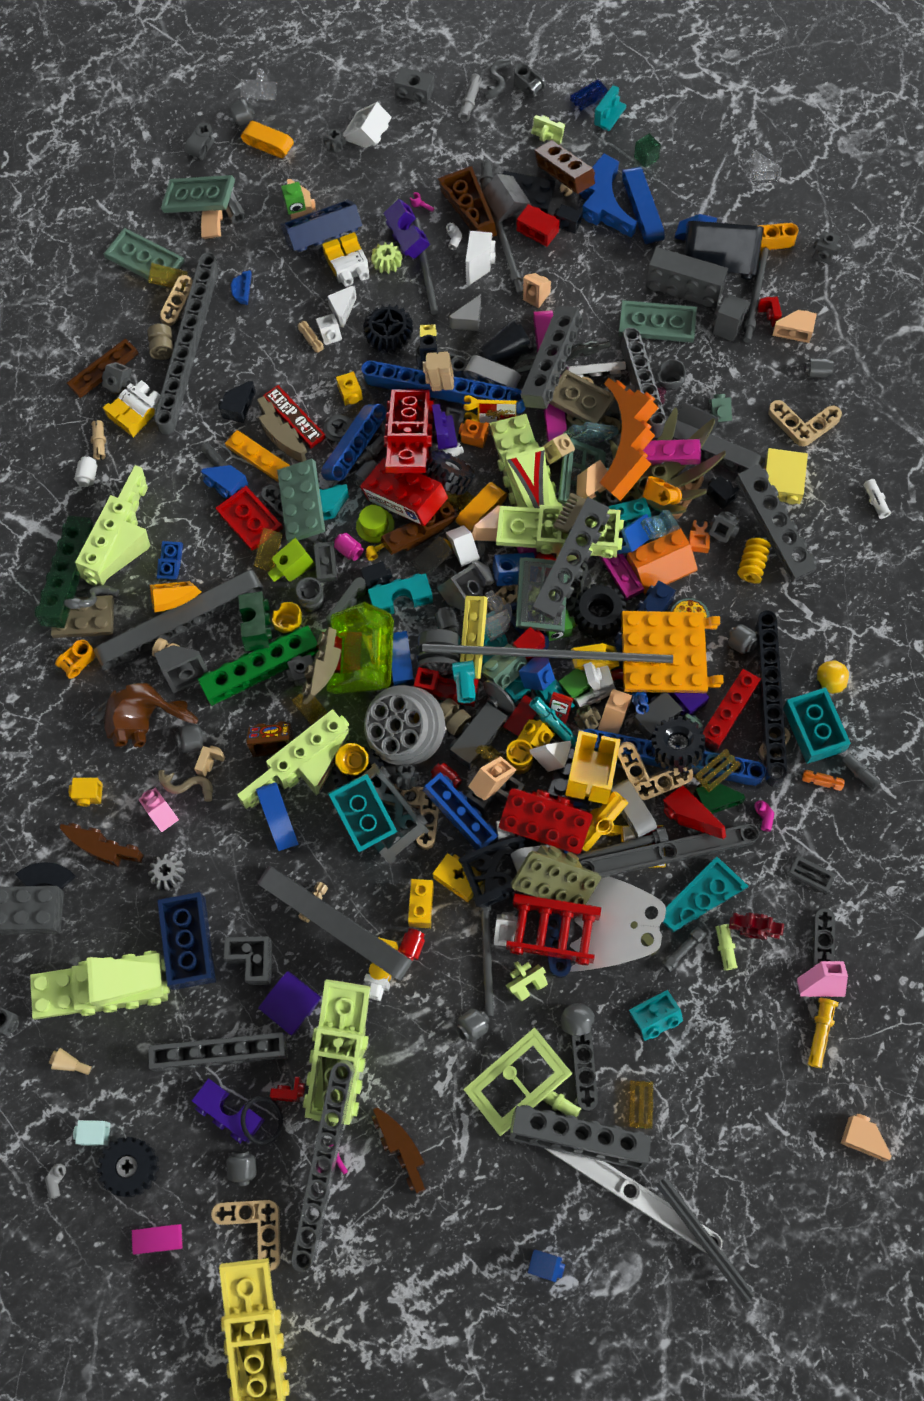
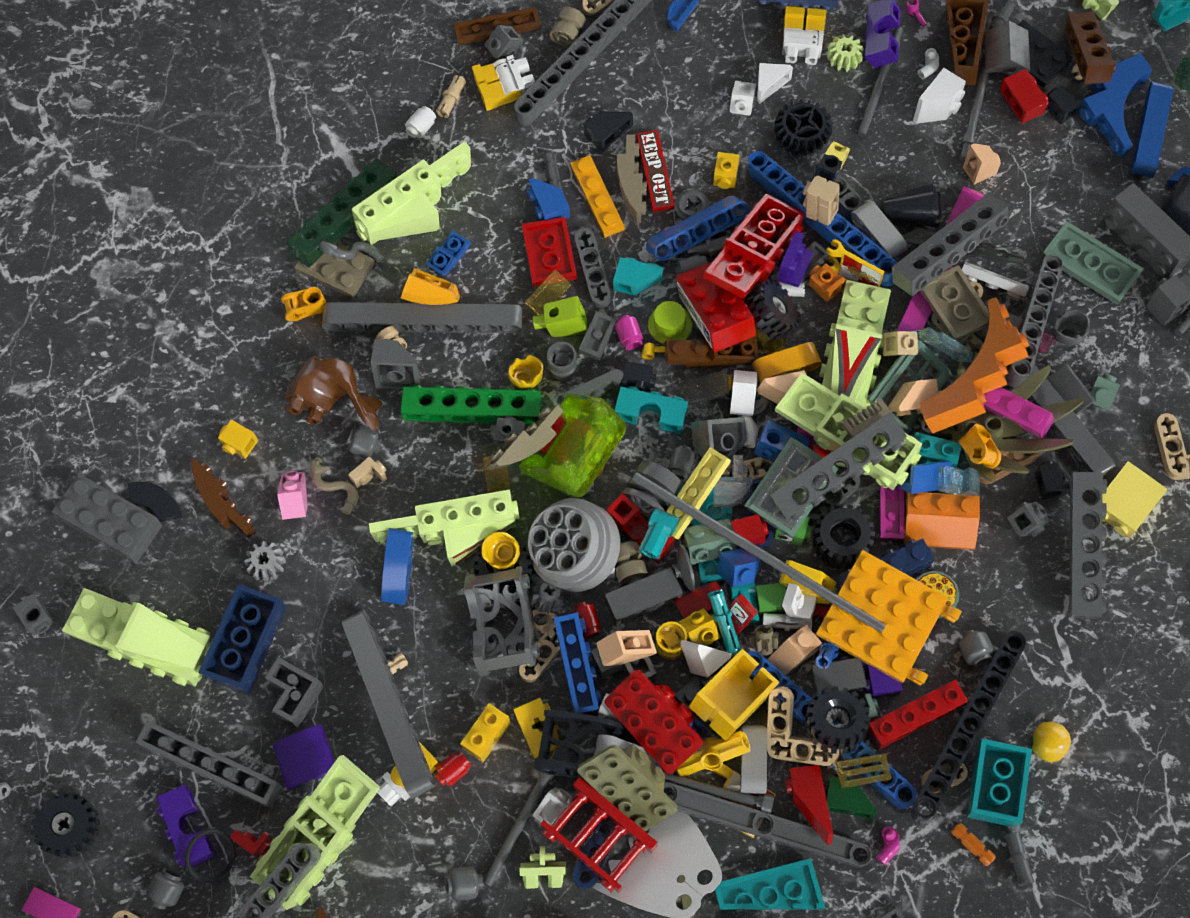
camera: 30 degrees right, 0 degrees up
tan cone [49,1048,92,1075] -> none
light aqua brick [73,1120,110,1146] -> none
dark green arch [238,591,272,652] -> none
reddish brown slope [247,721,293,757] -> none
sand green plate [277,459,325,542] -> none
tan axle [298,321,324,353] -> none
teal brick [328,774,397,852] -> none
blue slope [387,631,414,686] -> none
light grey slope [449,296,481,331] -> none
clear yellow tile [475,745,506,763] -> none
orange plate [689,520,710,553] -> none
yellow piece [737,538,771,584] -> none

